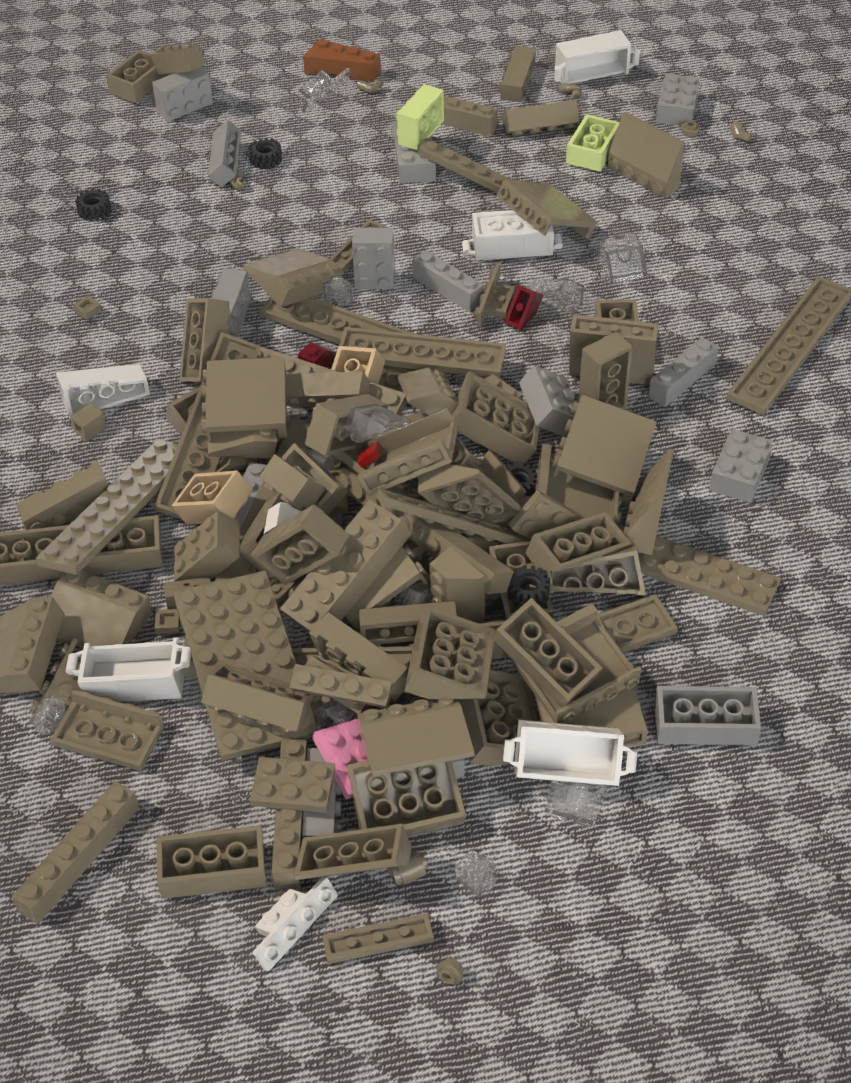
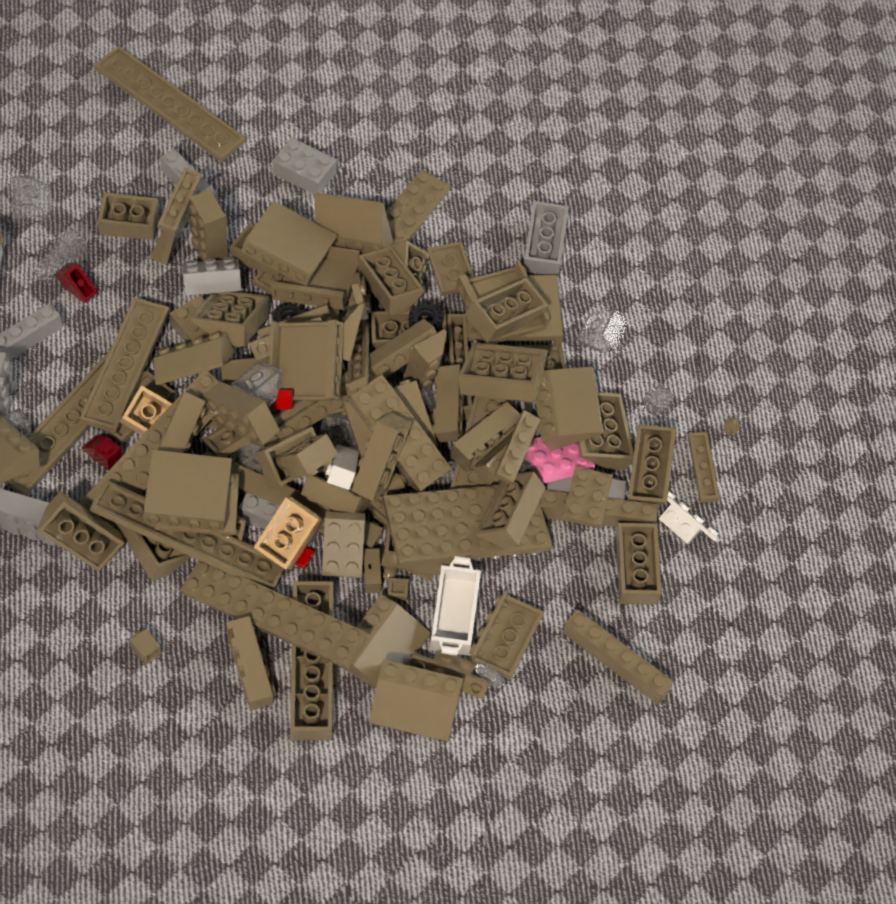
camera: 90 degrees left, 10 degrees up
white wedge [56,364,150,419] -> none
dark tan bracket [474,262,515,327] -> none
white container [503,720,638,786] -> none

